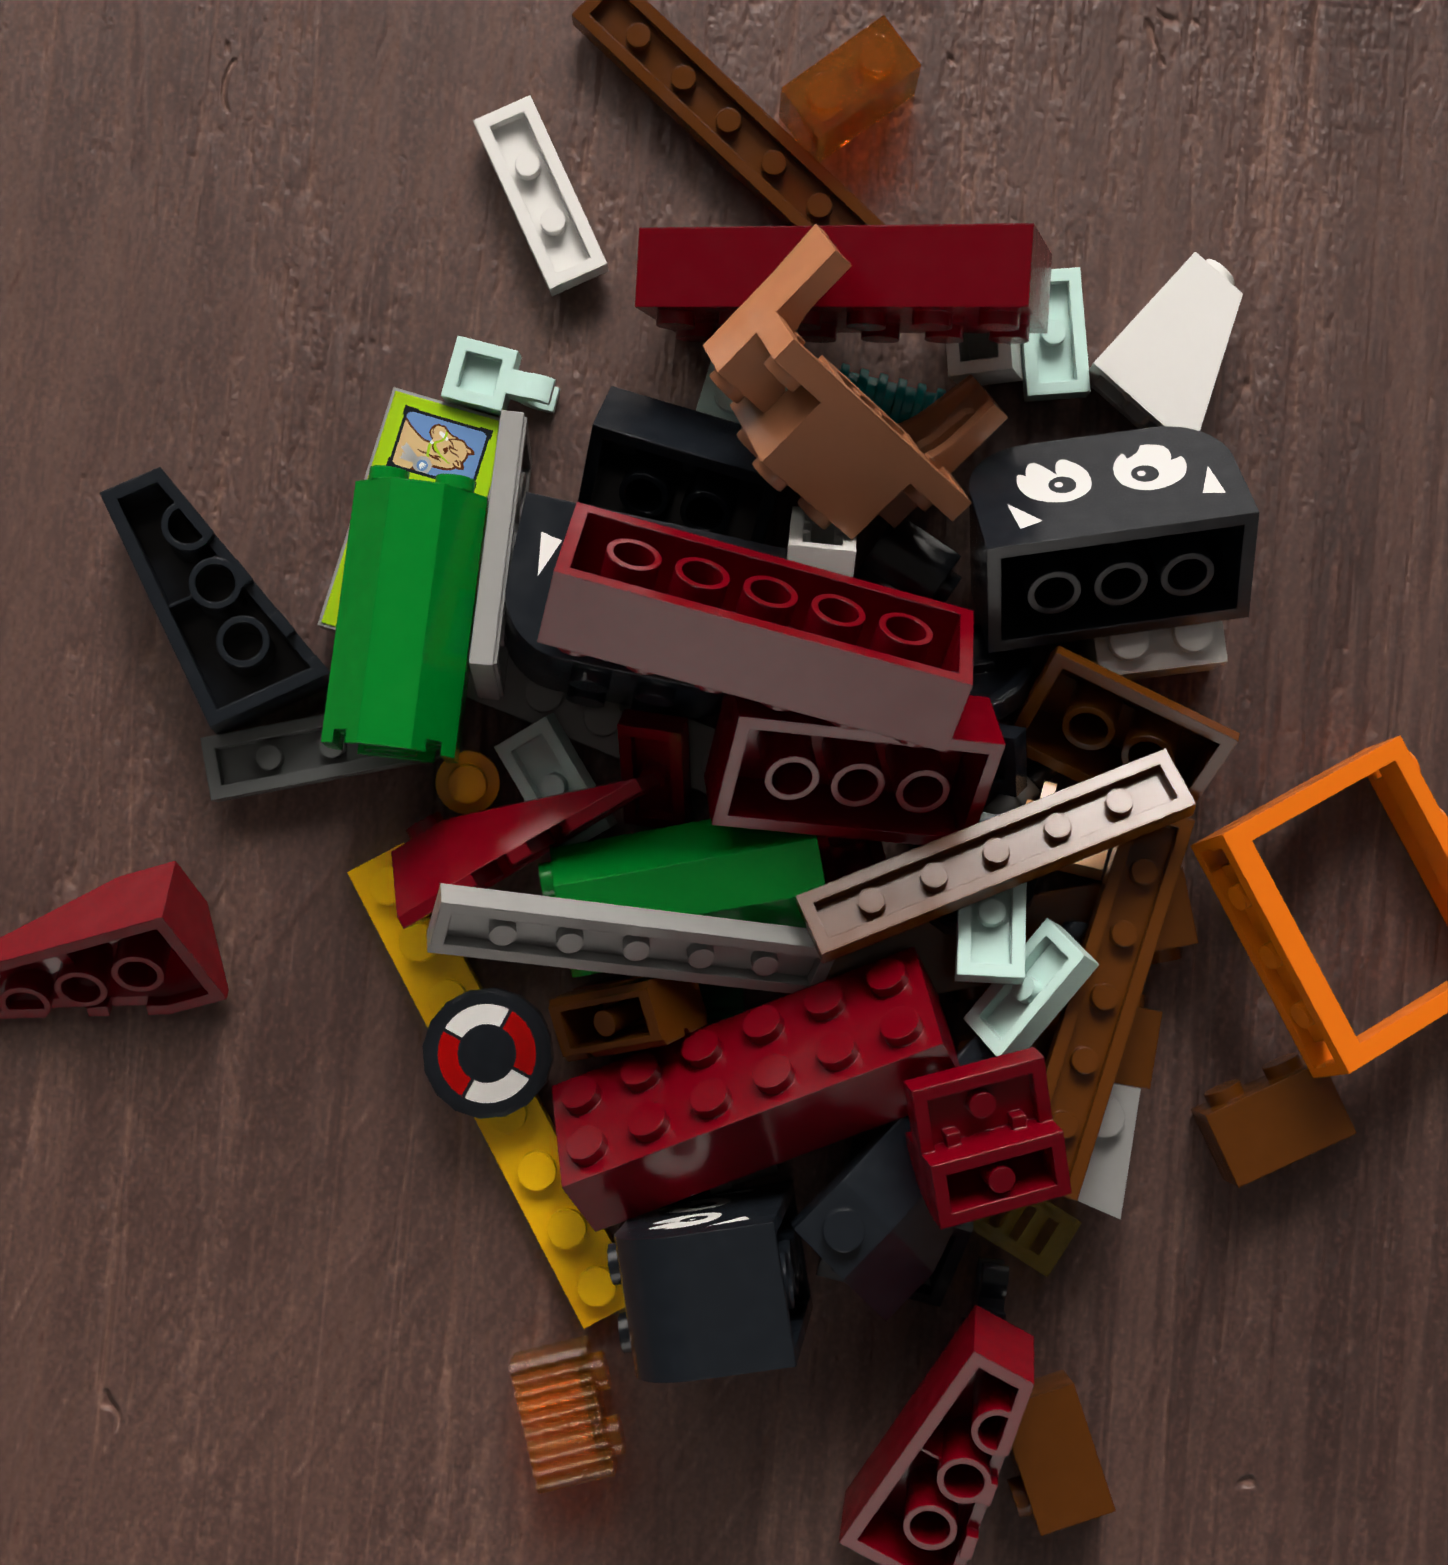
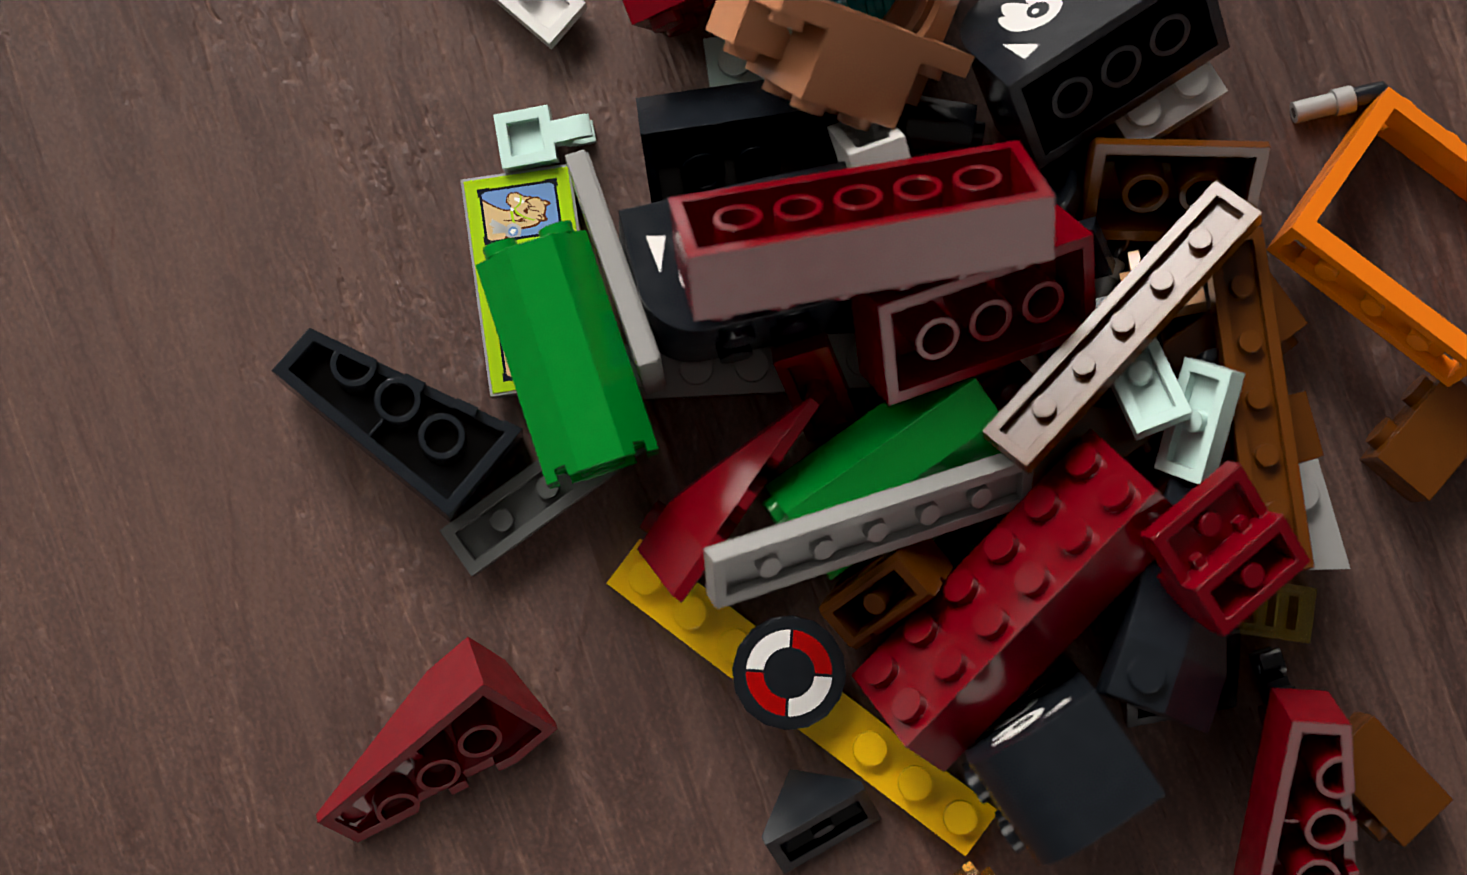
camera: 25 degrees left, 0 degrees up
light orange plate [436,750,500,814] -> none
light aqua plate [494,713,618,846] -> none
none -> black slope [762,769,882,874]
none -> light grey piece [1289,81,1391,124]

